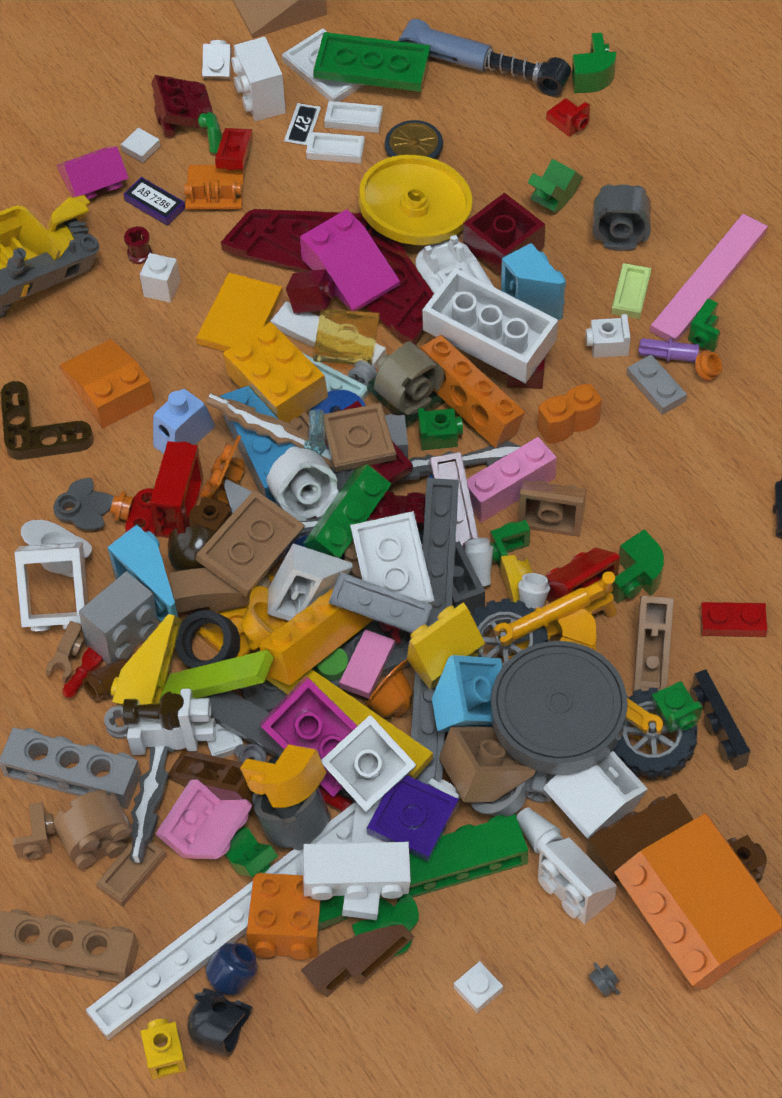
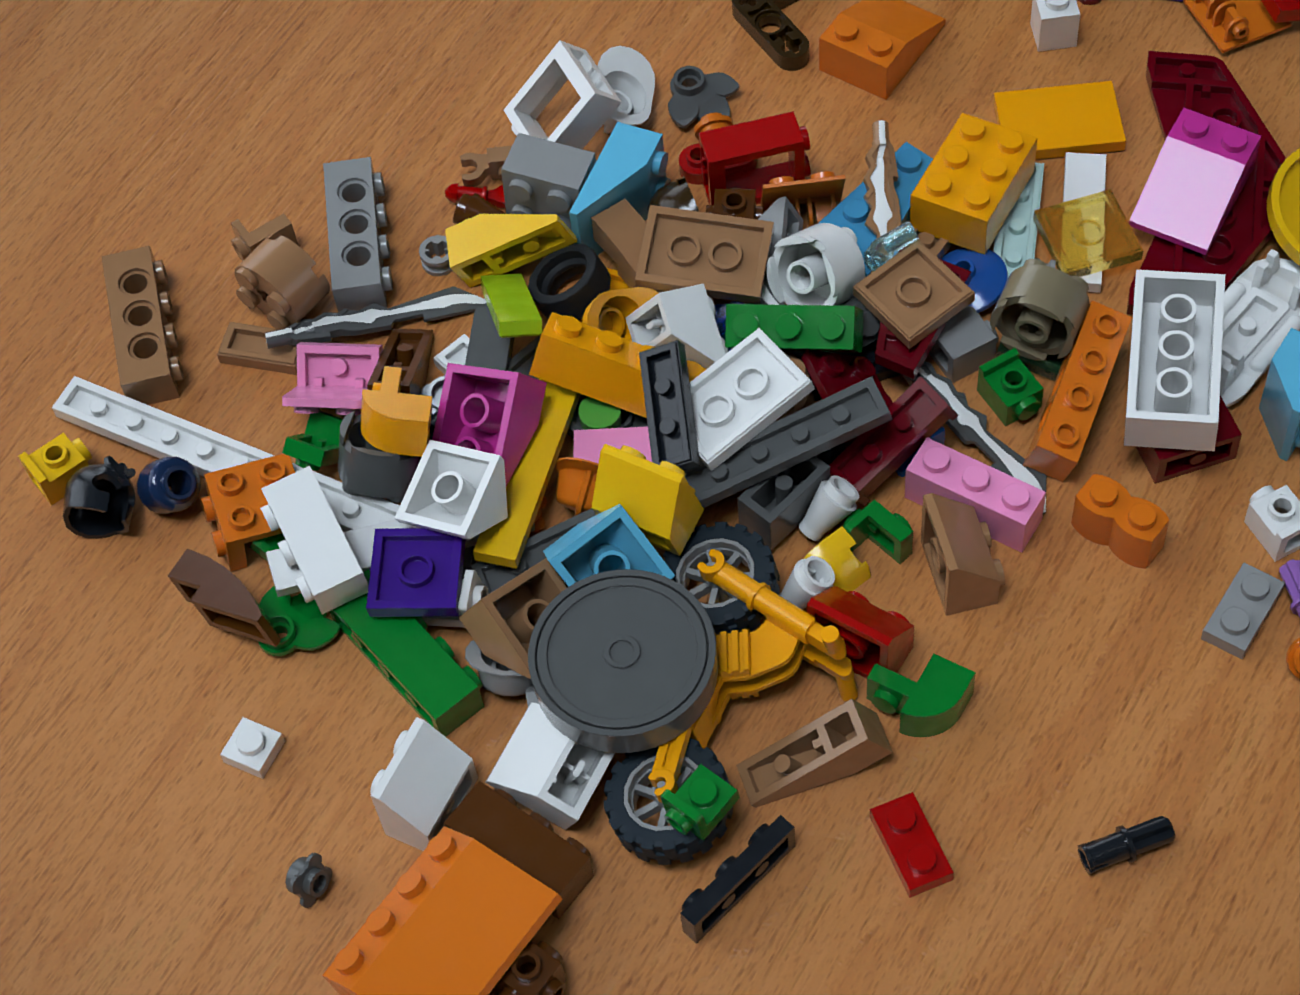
camera: 70 degrees right, 0 degrees up
white hips [123,689,216,755] -> none
light blue torso [153,389,215,454] -> none
dark red brick [286,269,335,313] -> none
white cone [516,807,563,854] -> none

